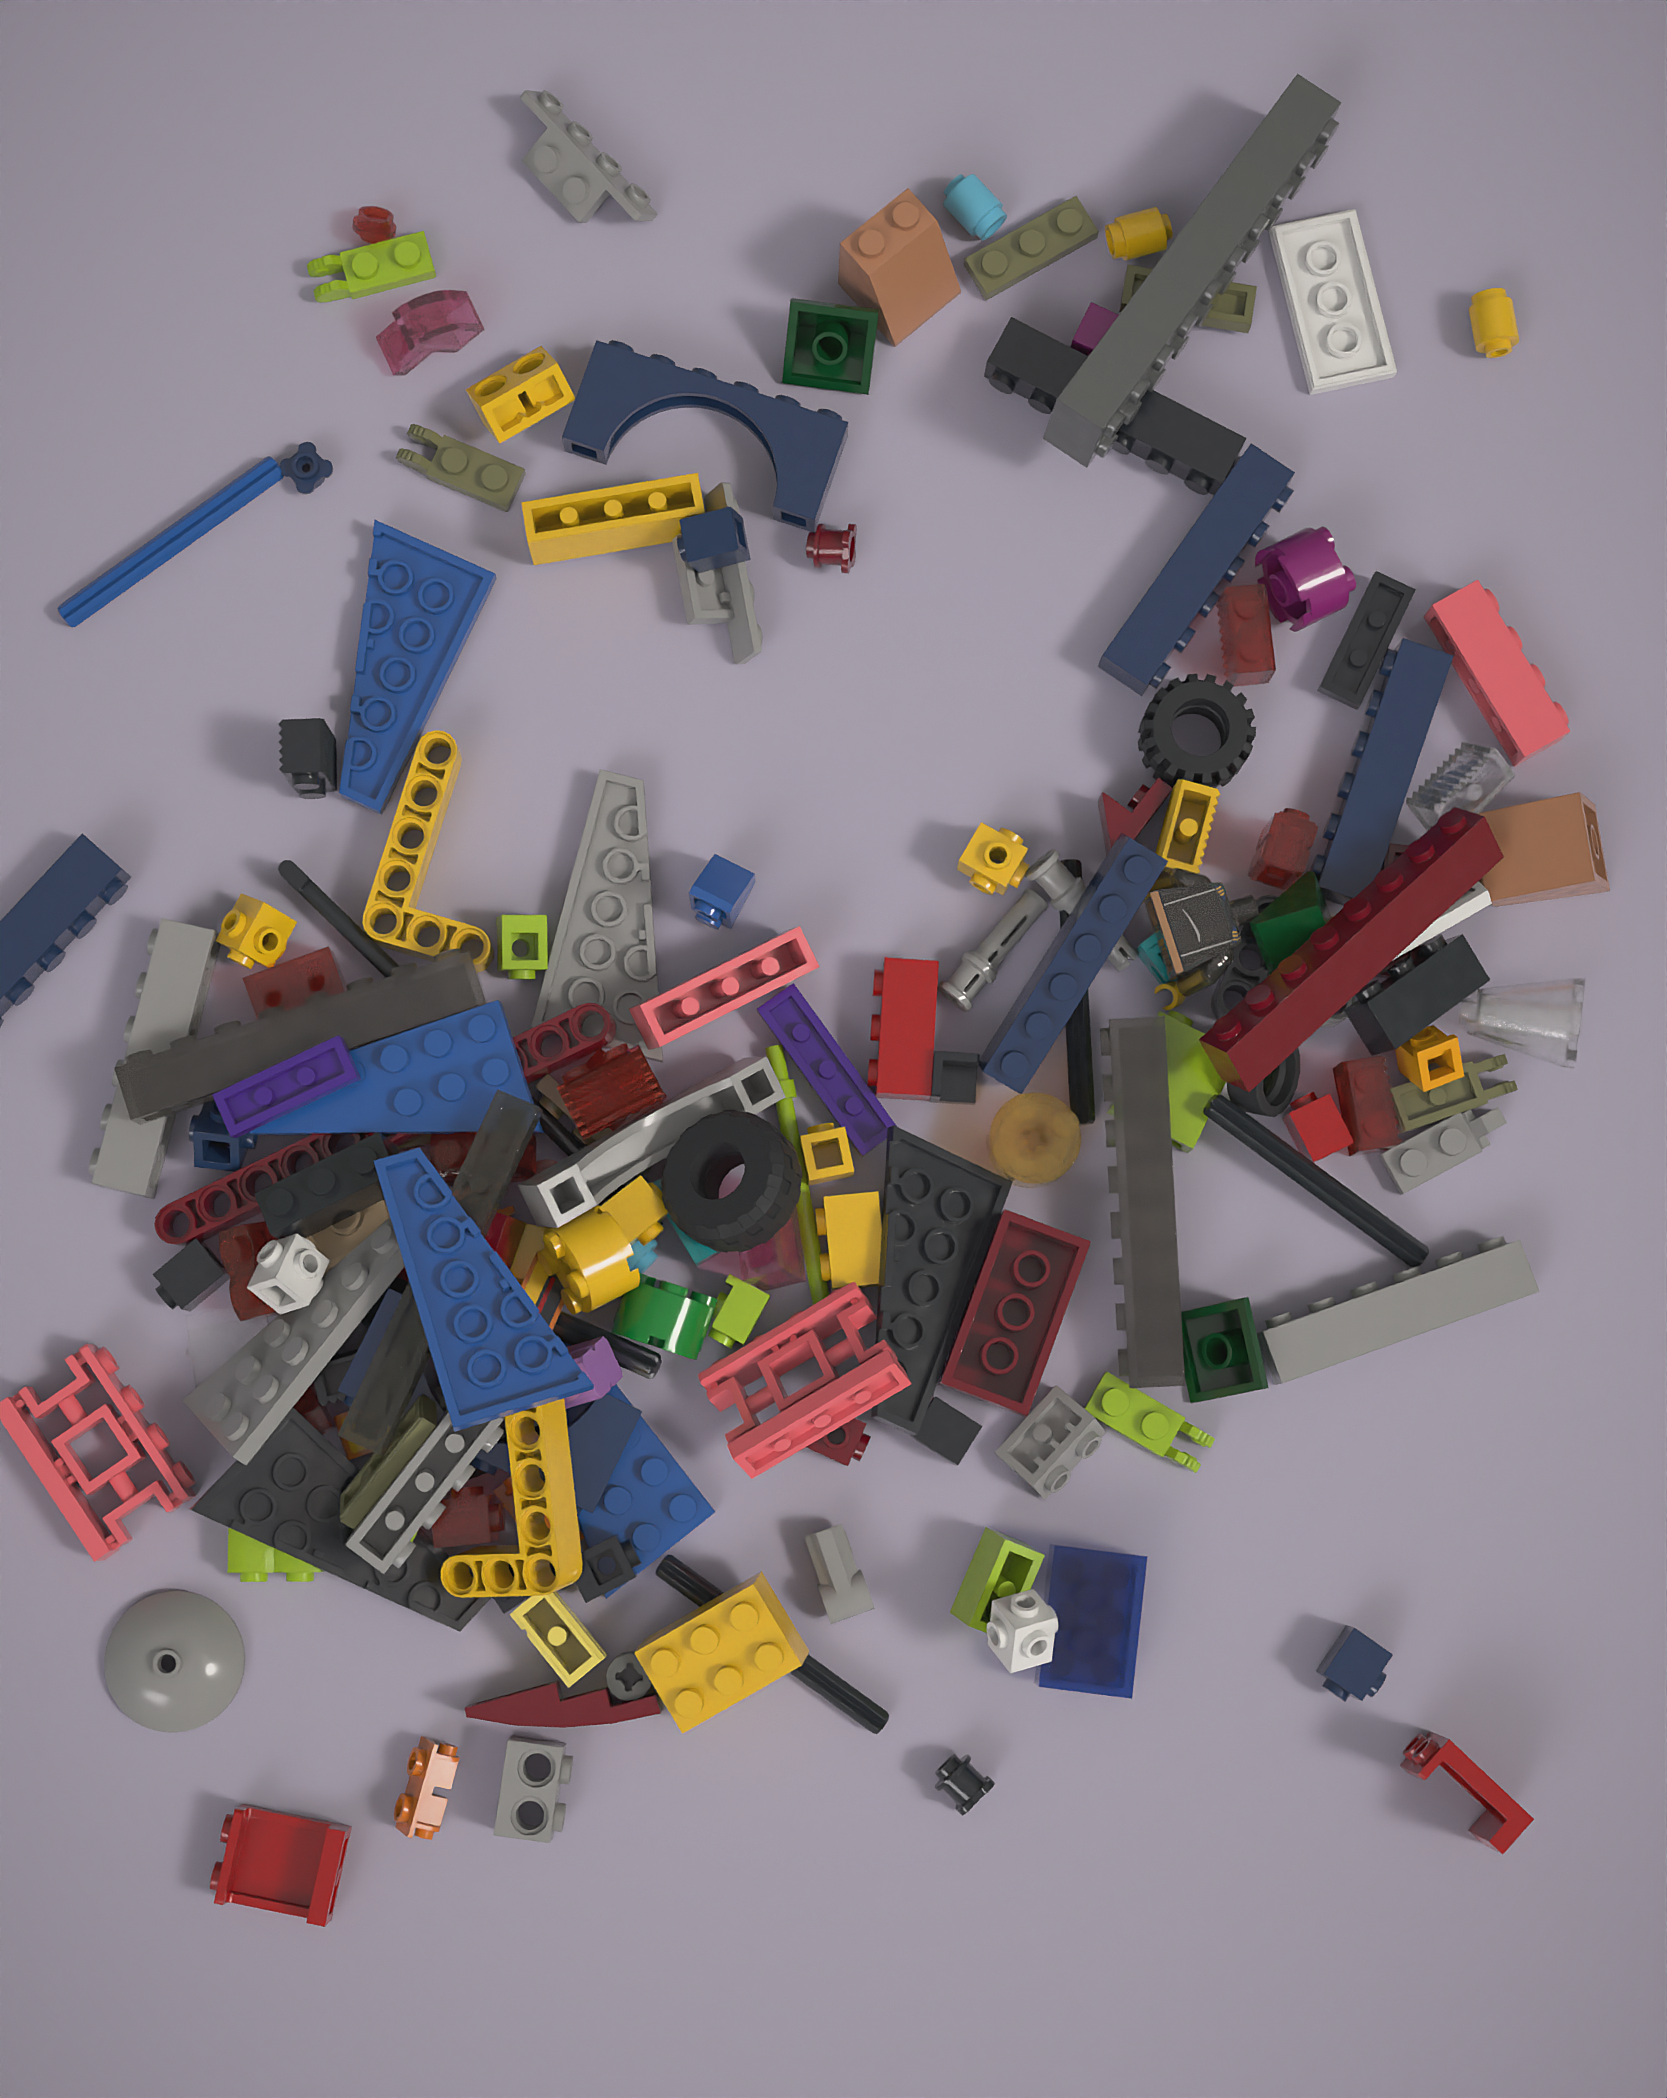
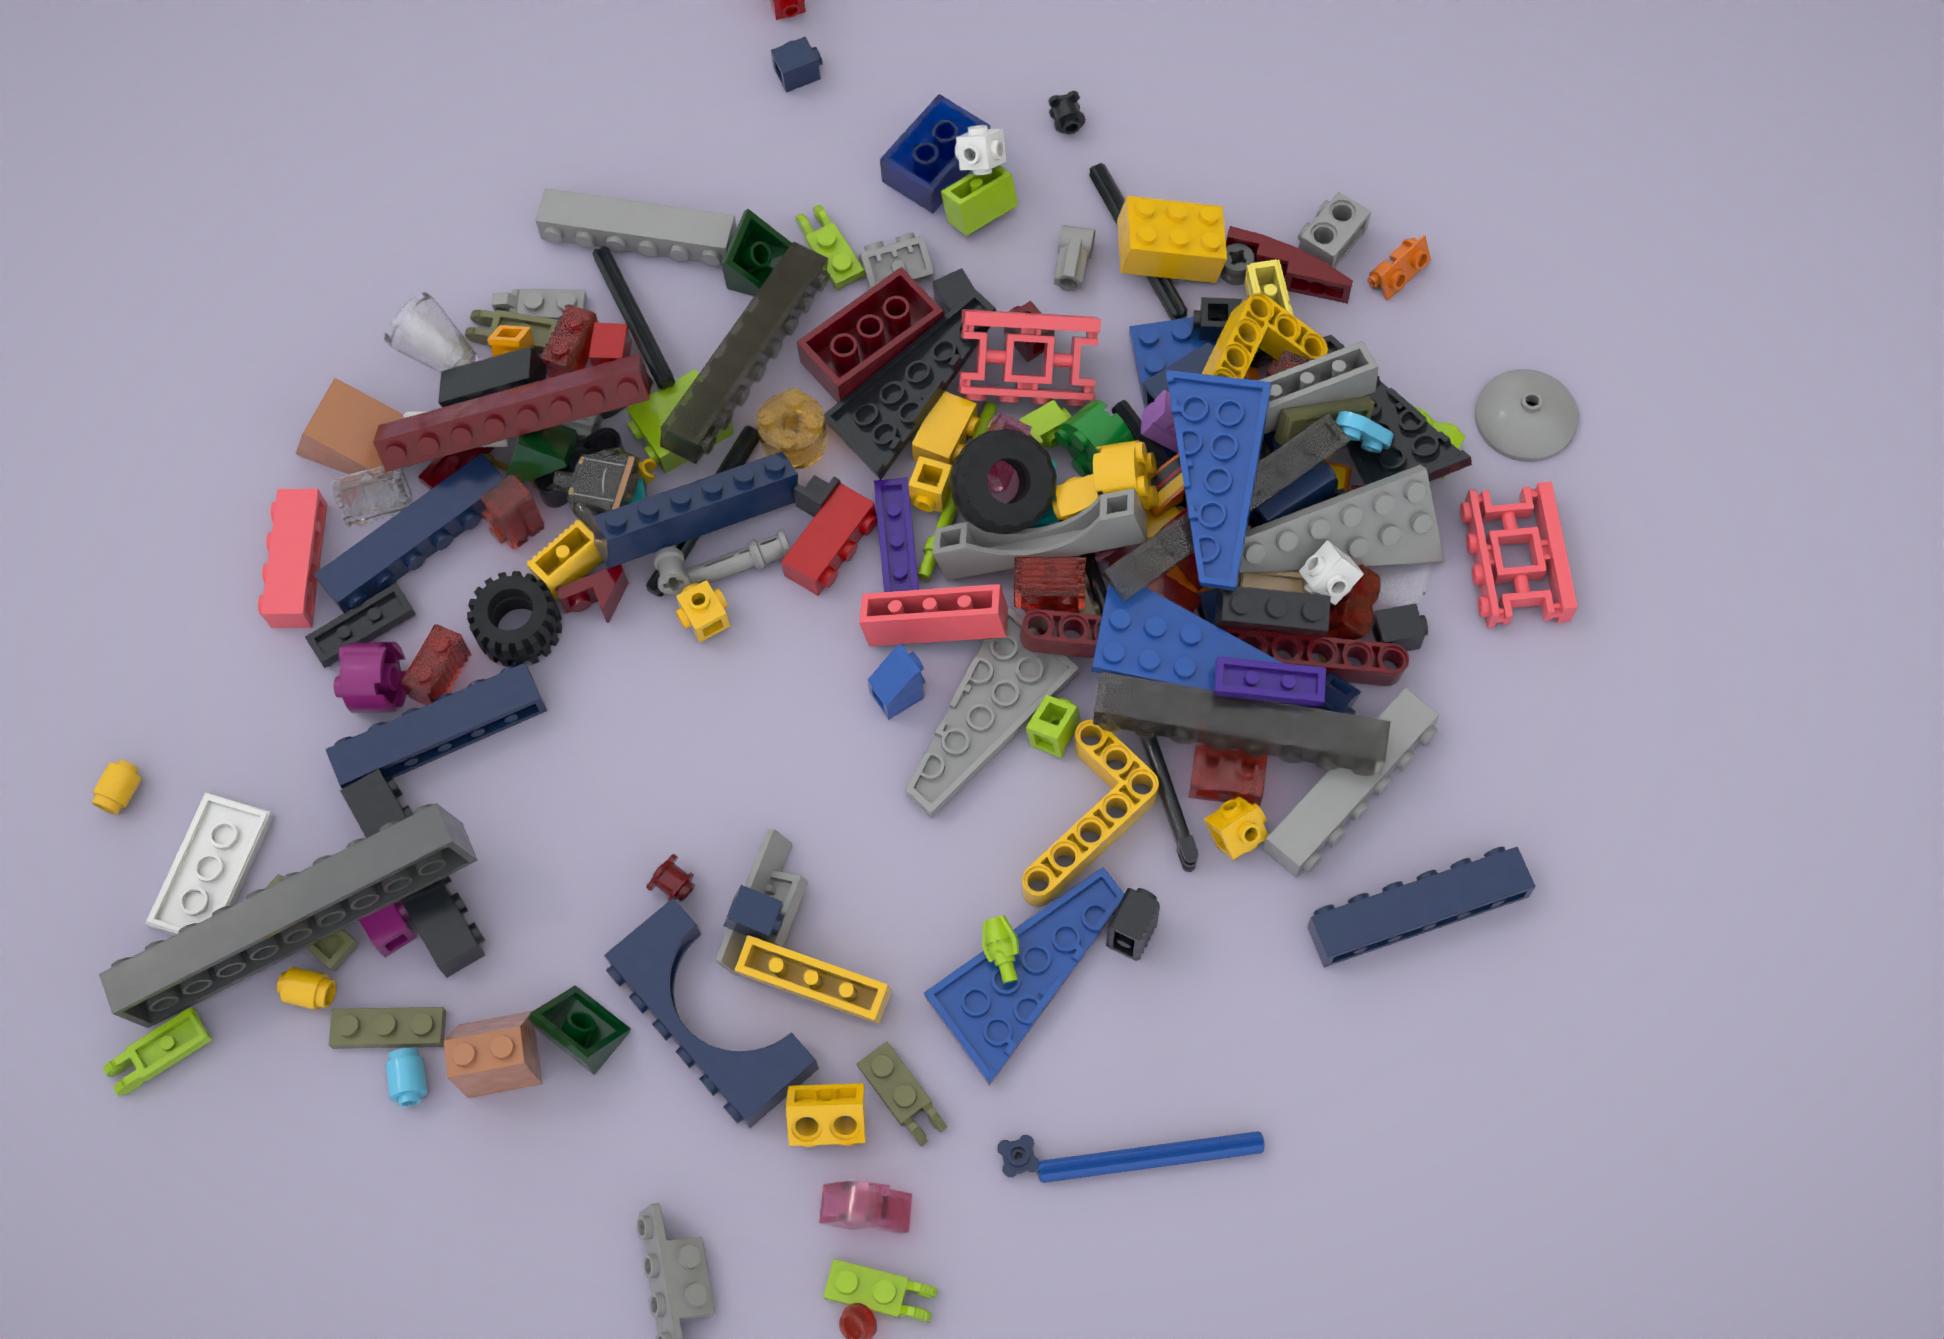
camera: 140 degrees left, 15 degrees down
red panel [210,1804,352,1927] -> none
none -> lime hinge [102,1007,213,1096]
none -> lime piece [982,915,1019,984]
none -> medium azure plate [1334,411,1394,453]

